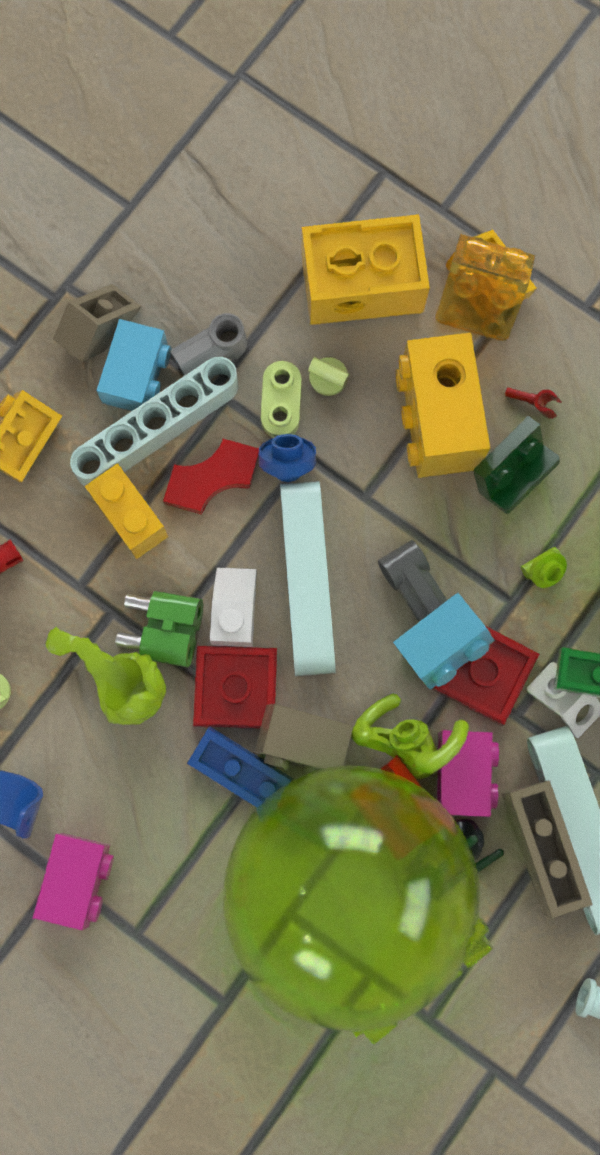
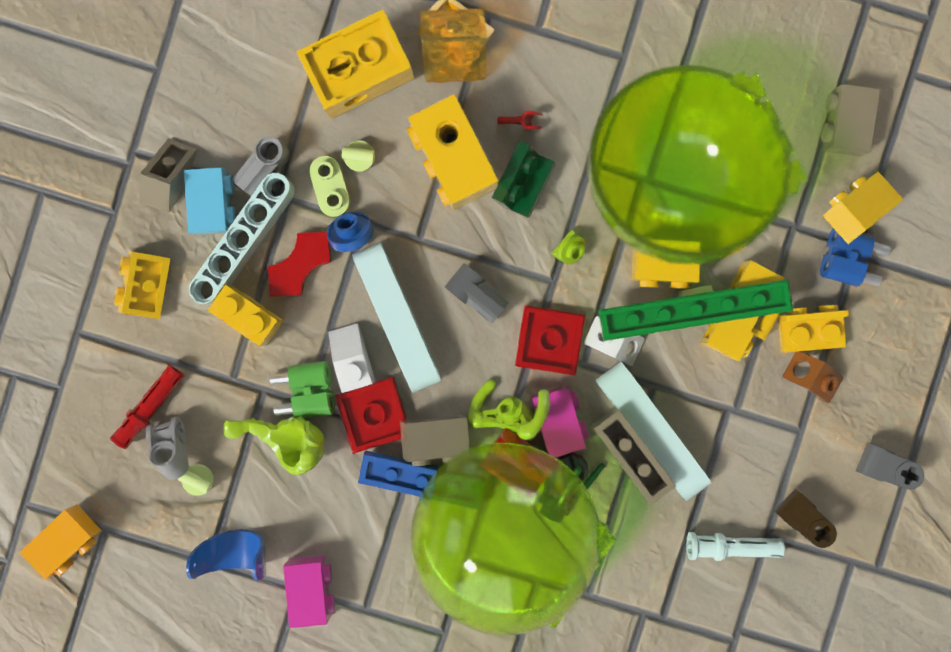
camera: 20 degrees left, 10 degrees up
medium azure brick [393,593,495,690] -> none

